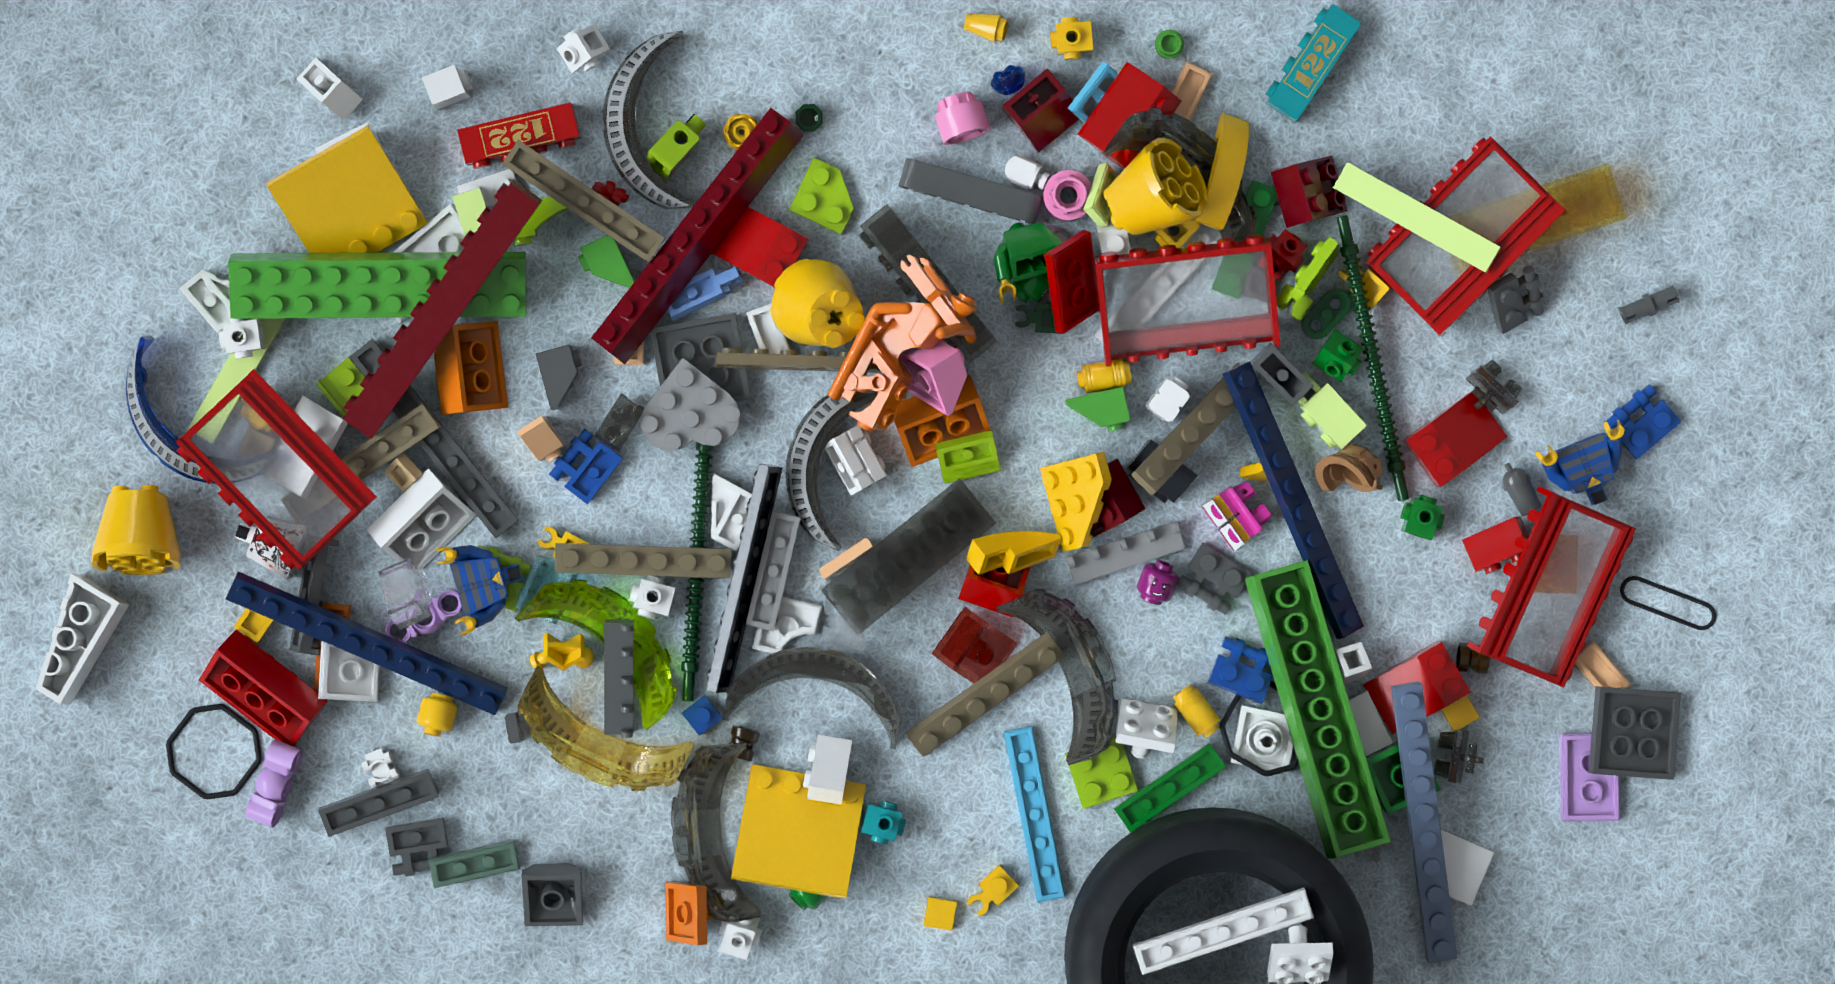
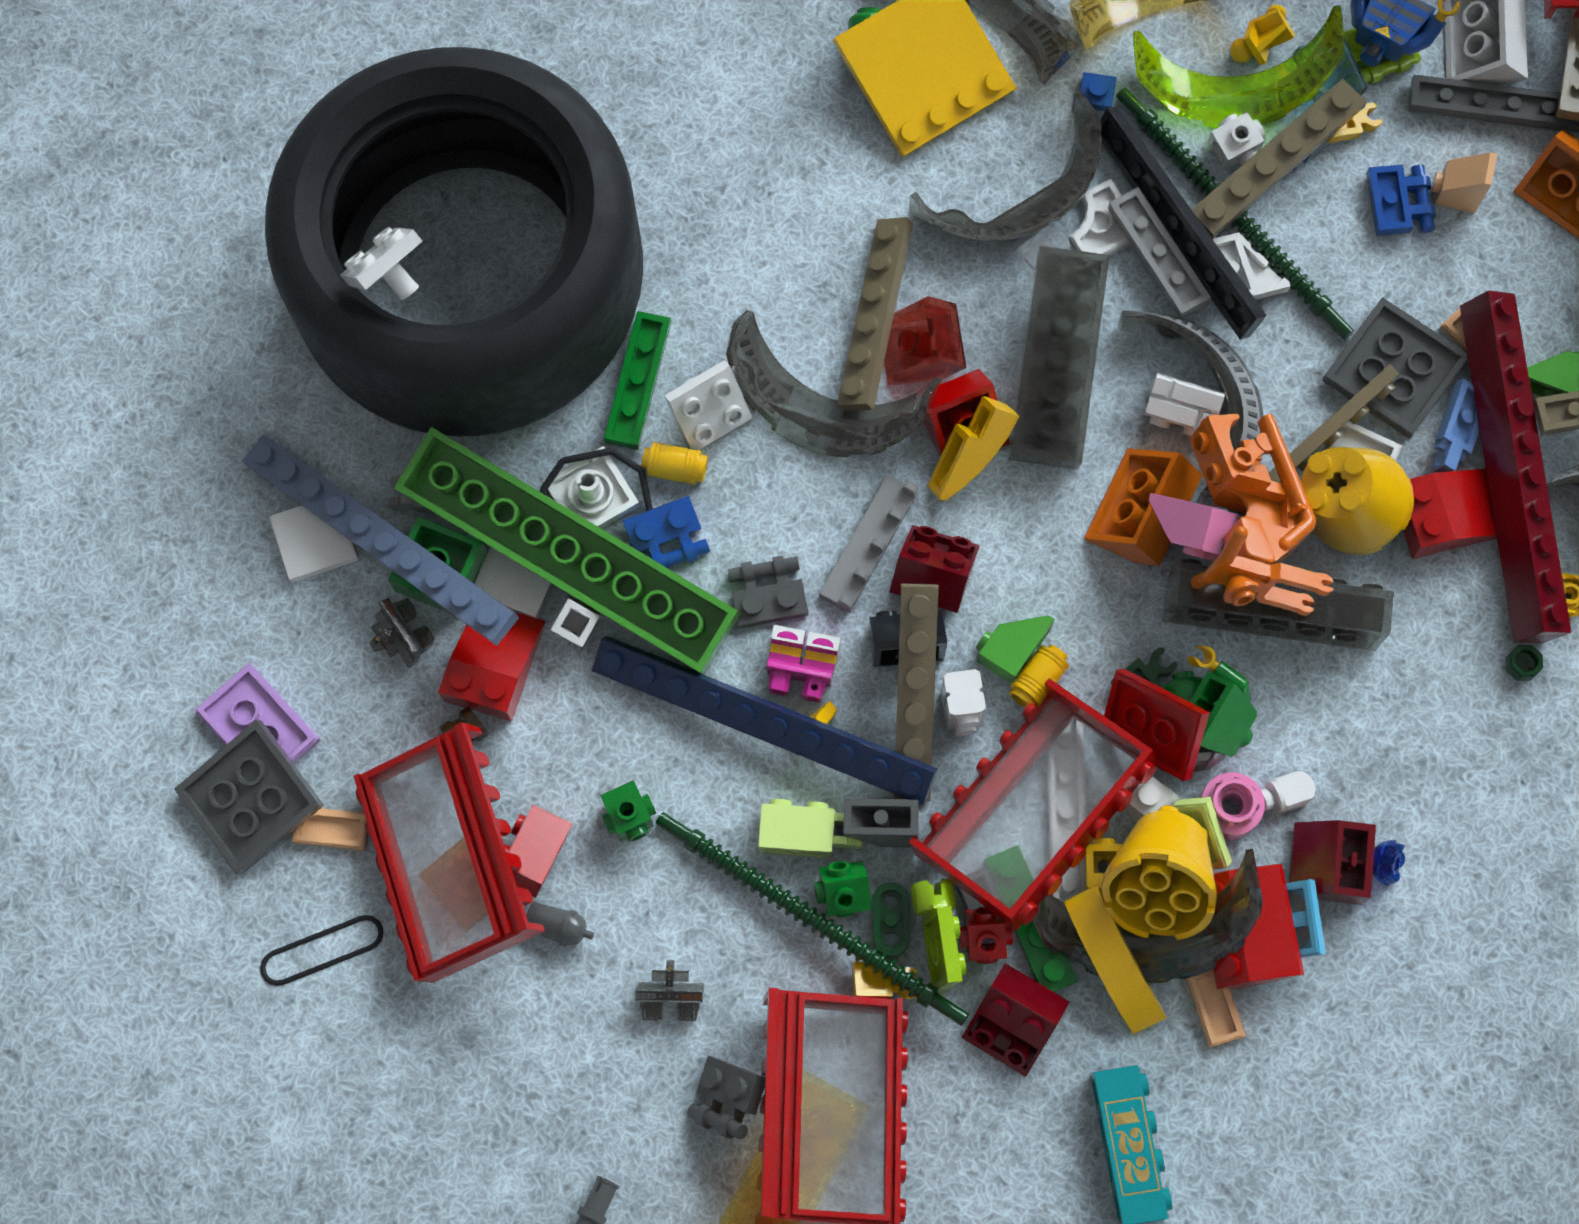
camera: 140 degrees right, 15 degrees down
tan plate [384,453,423,493] -> none
dark grey slope [536,345,582,410] -> none
clear smoke hips [594,393,645,452] -> none
dark grey hinge [604,619,634,738] -> none
light grey plate [640,358,740,451] -> none
dark brown wheel [728,725,760,761] -> none
lime plate [789,157,854,235] -> none
white brick [803,734,852,805] -> none
light nougat tile [819,538,875,581] -> none
teal brick [861,800,906,844] -> none
dark grey beam [898,158,1043,224] -> none
yellow tile [923,896,957,931] -> none
bright pink piece [935,92,991,145] -> none
lime plate [935,430,1001,484] -> none
yellow cone [964,13,1009,43] -> none
yellow plate [967,865,1019,916] -> none
medium azure tile [1004,726,1066,903] -> none
yellow plate [1040,451,1112,552] -> none
yellow brick [1050,17,1093,60] -> none
lime plate [1065,736,1138,809] -> none
white tile [1132,888,1314,975] -> none
magenta head [1136,560,1179,605] -> none
bright green plate [1155,30,1184,59] -> none
medium nougat helmet [1315,444,1383,492] -> none
yellowish green tile [1333,162,1501,273] -> none
red slope [1403,390,1507,487] -> none
yellow tile [1441,695,1480,732] -> none
torso [1535,419,1624,506] -> none
blue plate [1605,384,1681,459] -> none

